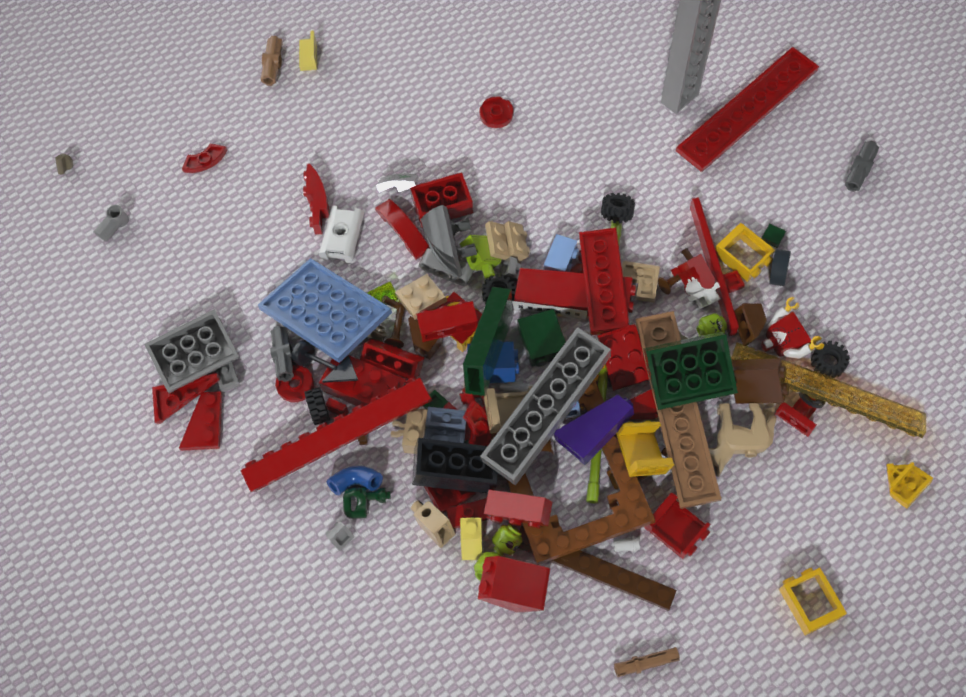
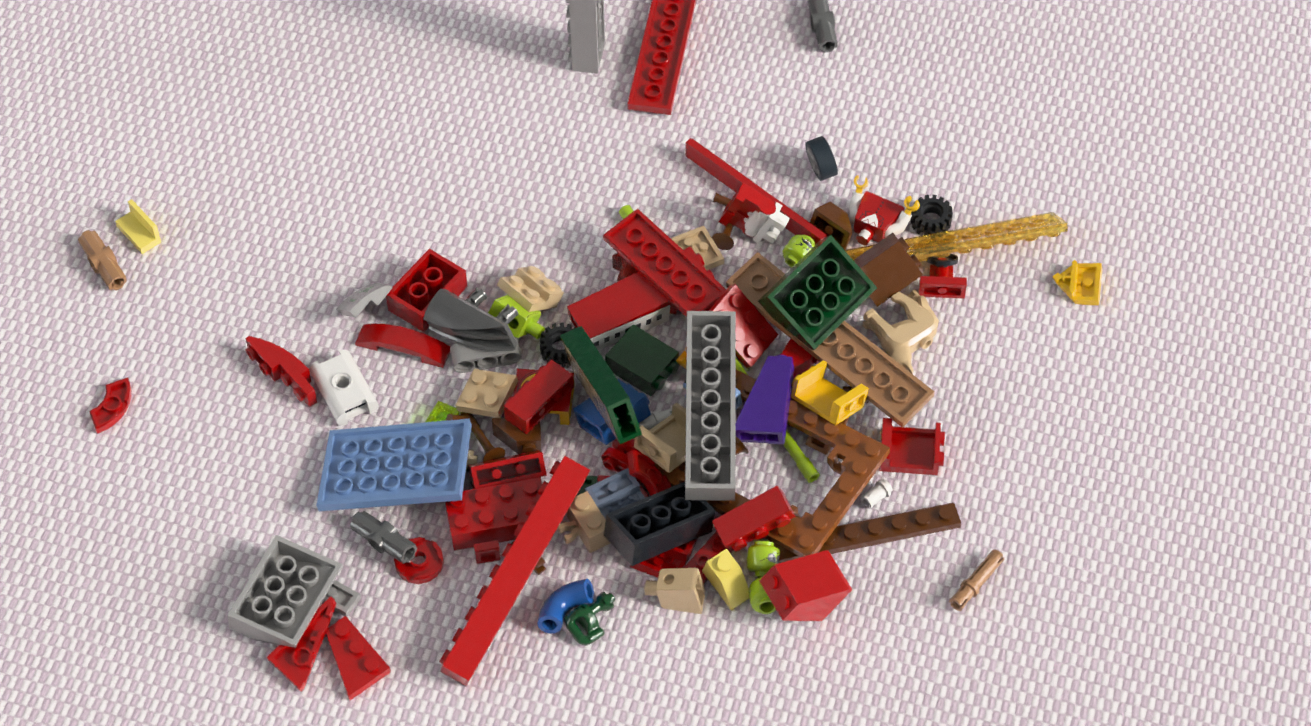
camera: 40 degrees left, 10 degrees down
light grey piece [93,205,129,241] -> none
black piece [292,340,359,383] -> none
black tyre [304,387,330,425] -> none
light grey tile [325,522,354,551] -> none
red tile [479,96,514,128] -> none
light grey tile [500,257,522,281] -> none
light blue brick [544,234,579,272] -> none
black tyre [601,193,635,223] -> none
yellow window [715,223,775,282] -> none
red tile [723,270,745,293] -> none
dark green tile [761,223,786,248] -> none
yellow window [779,567,847,636] -> none

